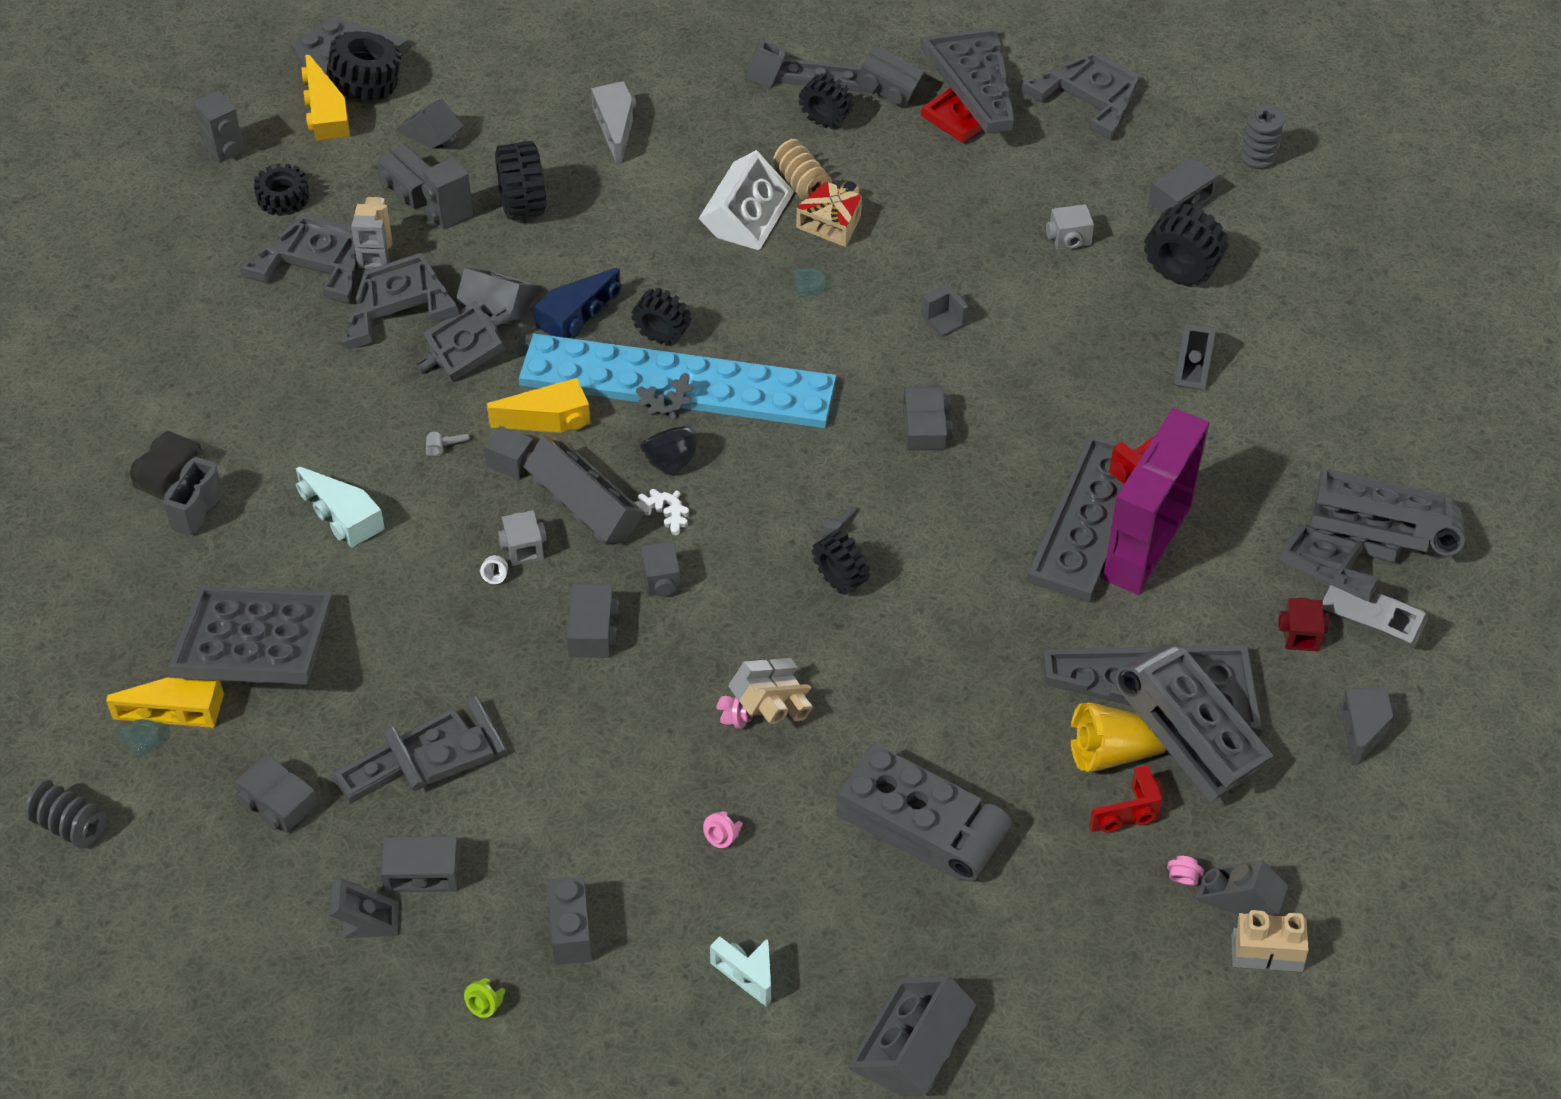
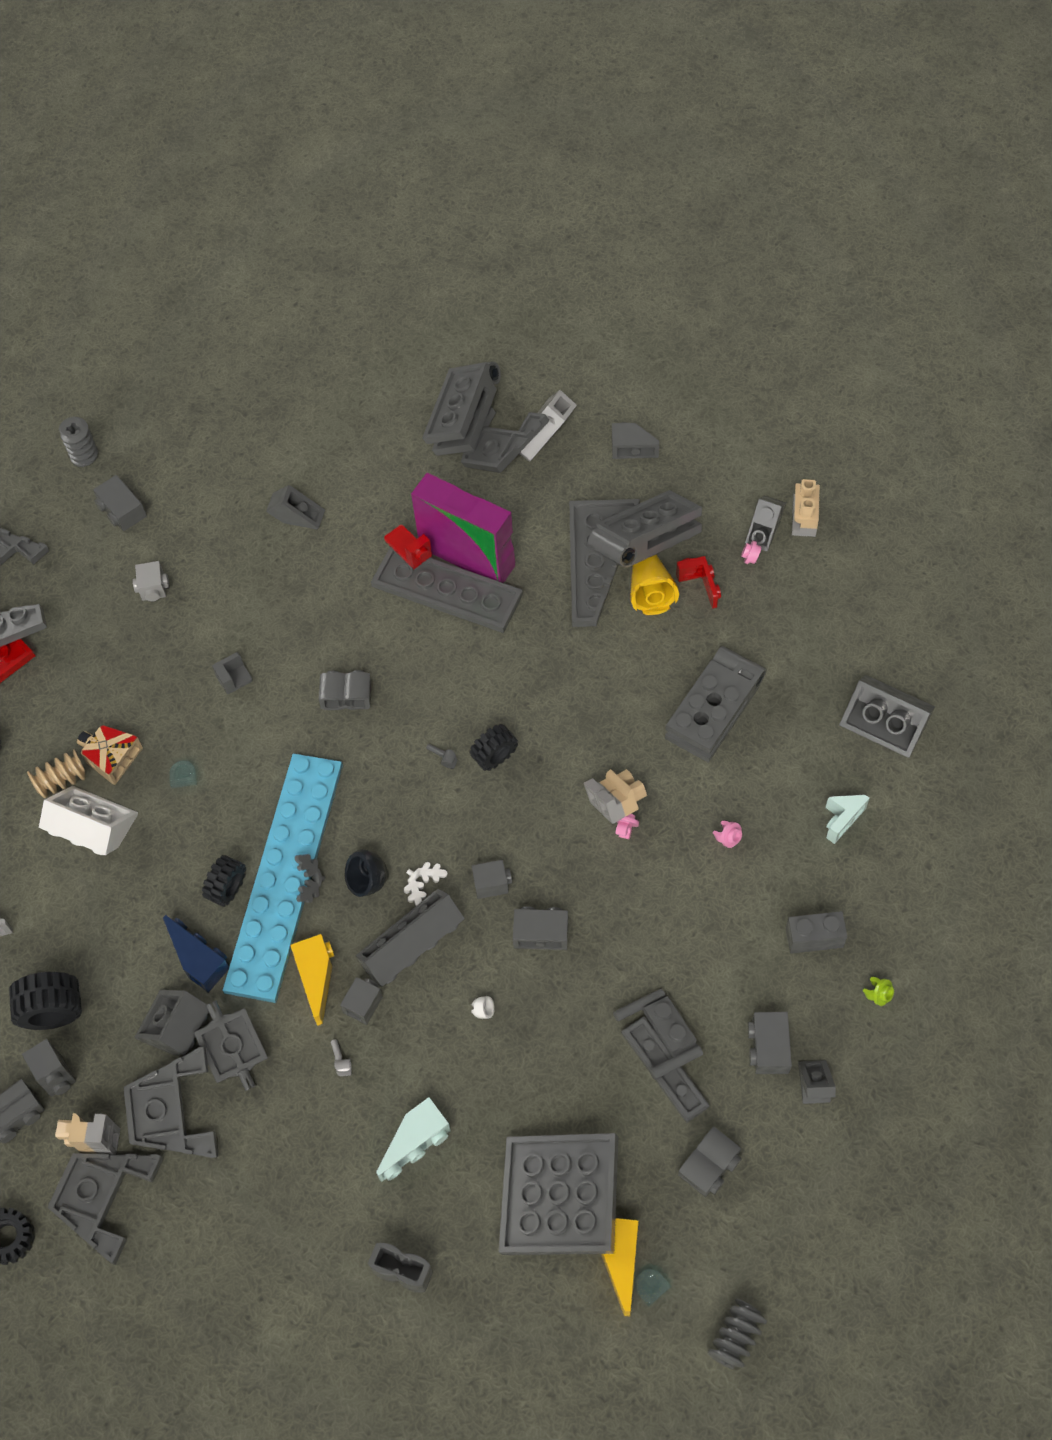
camera: 85 degrees left, 10 degrees up
clear smoke brick [130,431,204,500] -> none
light grey brick [497,510,547,566] -> none
black tyre [1144,204,1228,287] -> none
dark red brick [1278,598,1329,652] -> none

